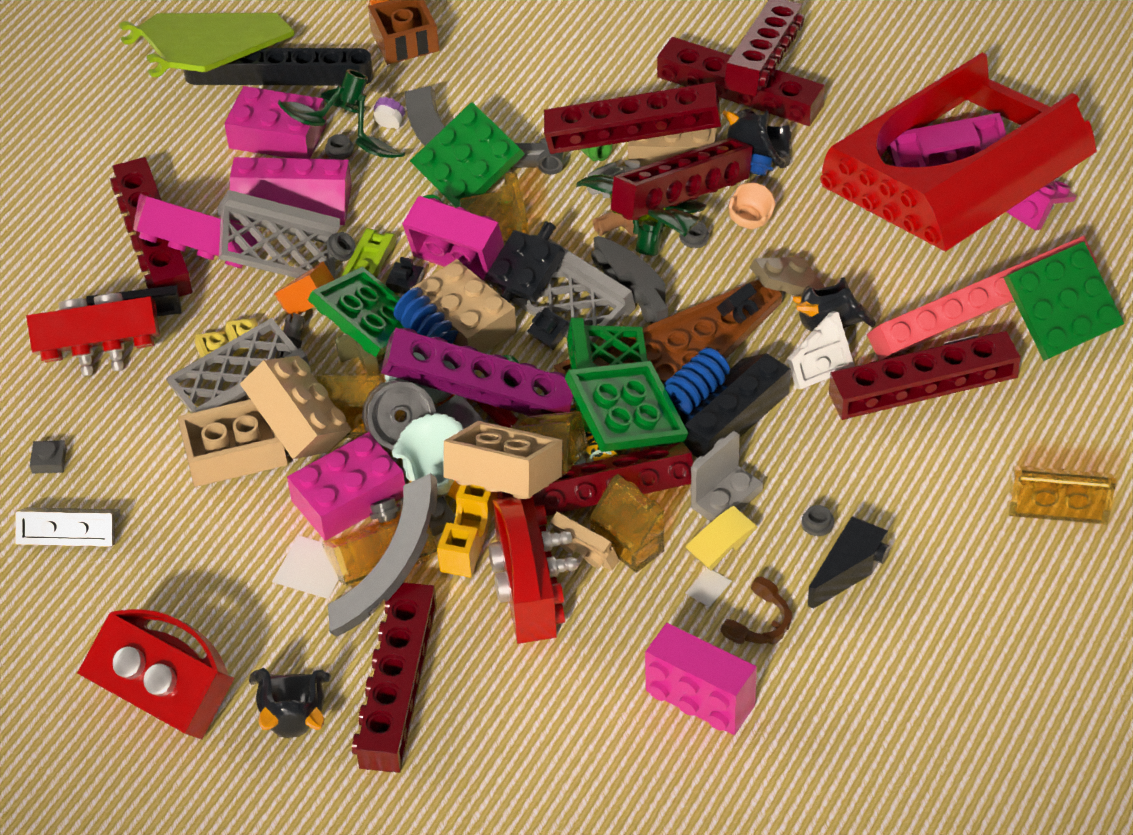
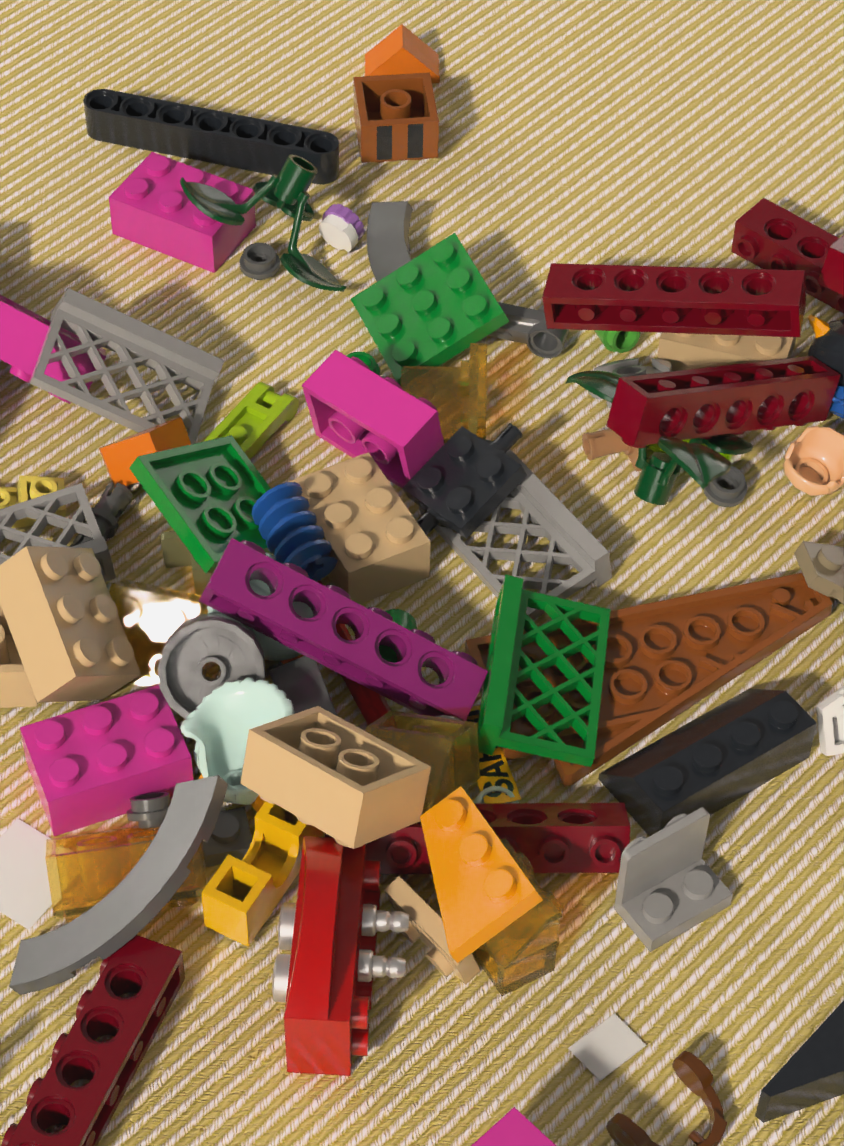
camera: 10 degrees right, 0 degrees up
lime flag [119,13,294,77] -> none
dark pink slope [229,157,352,225] -> none
dark grey plate [326,232,355,261] -> none
black tile [386,257,424,294] -> none
black tile [527,307,570,350] -> none
green plate [565,361,689,452] -> none
dark grey slope [591,236,668,324] -> none
blue piece [664,348,730,415] -> none
light yellow slope [685,506,758,571] -> none
black tile [716,282,758,324] -> none
dark grey plate [801,505,834,536] -> none
none -> light orange wing [420,786,543,963]

